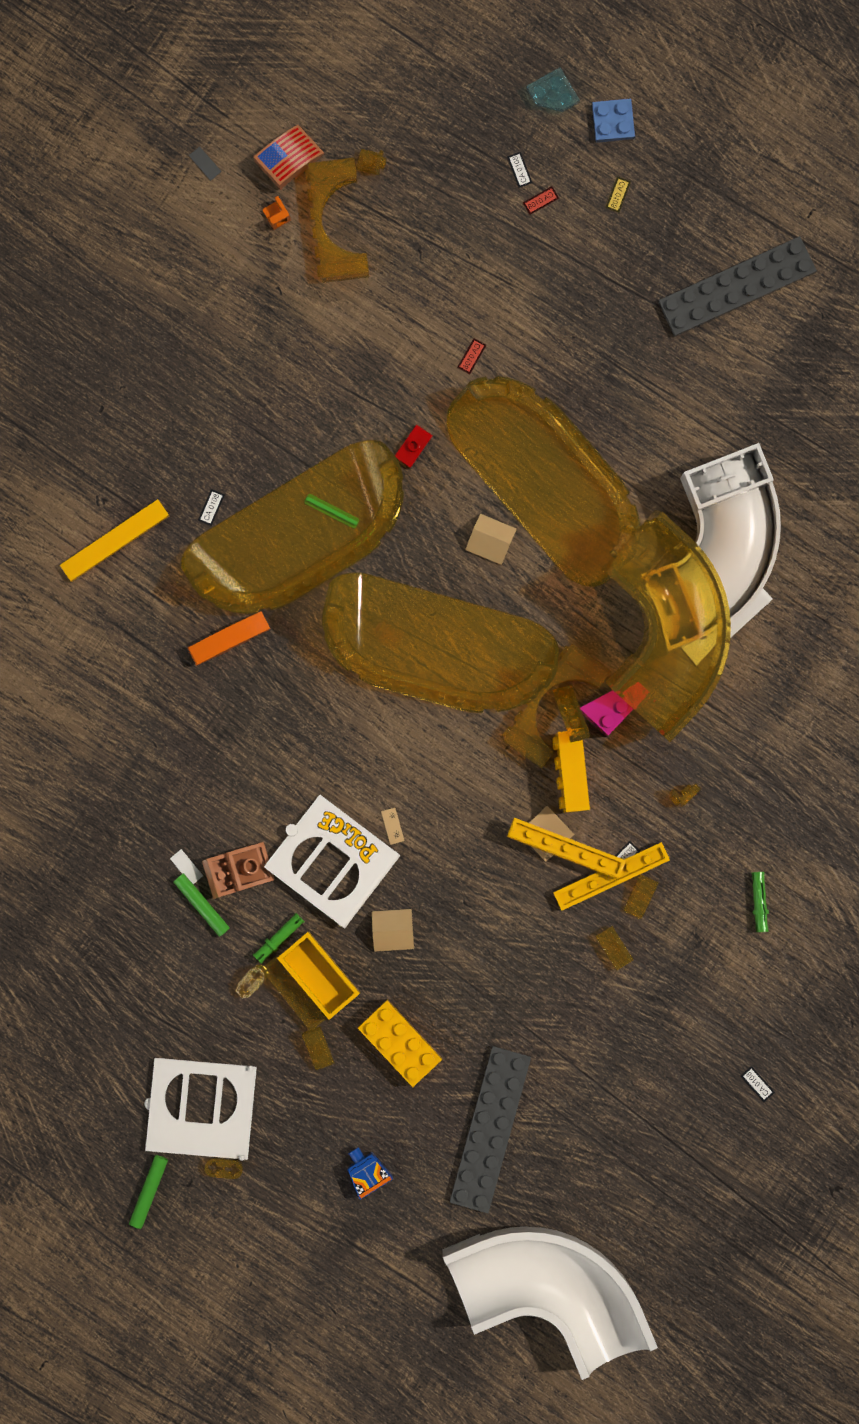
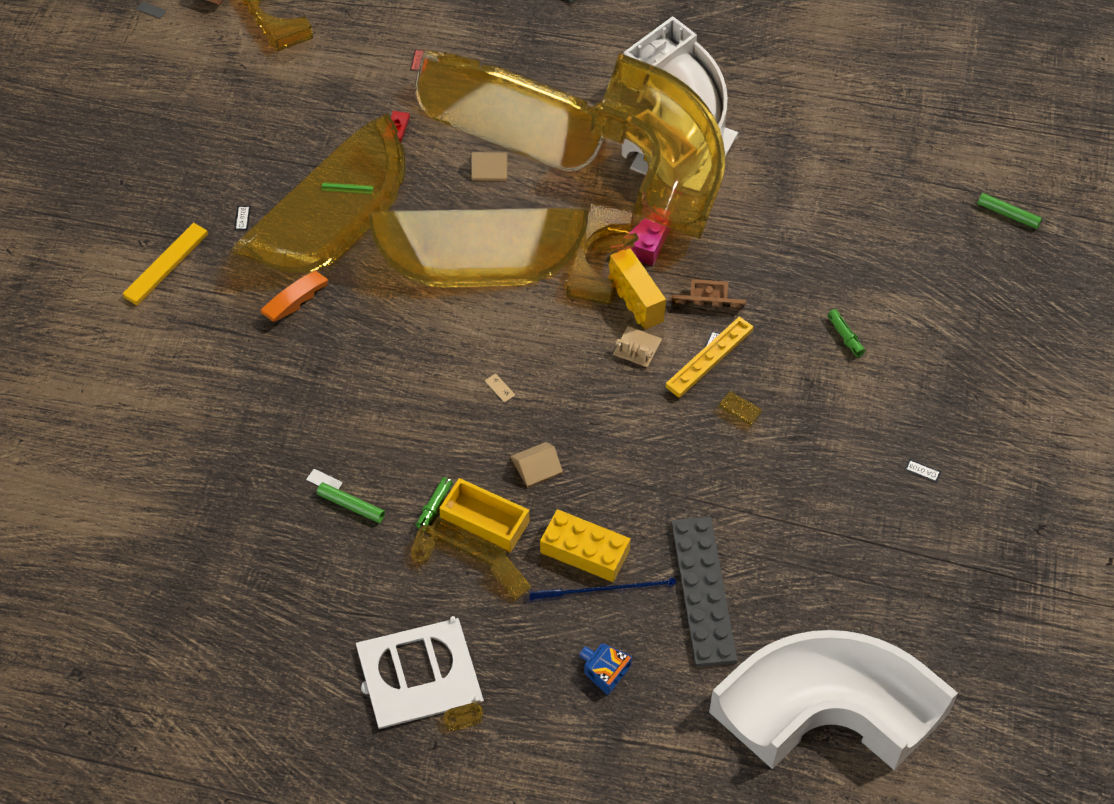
camera: 20 degrees left, 30 degrees down
bright green piece [129,1155,168,1229] -> none
nougat slope [202,842,275,899] -> none
orange panel [263,196,291,230] -> none
white door [264,795,400,929] -> none
yellow tile [507,818,626,879] -> none
clear yellow slope [623,874,659,919] -> none
clear yellow bracket [669,783,701,807] -> none
none -> clear blue piece [529,578,676,601]
none -> medium nougat bracket [671,279,746,309]

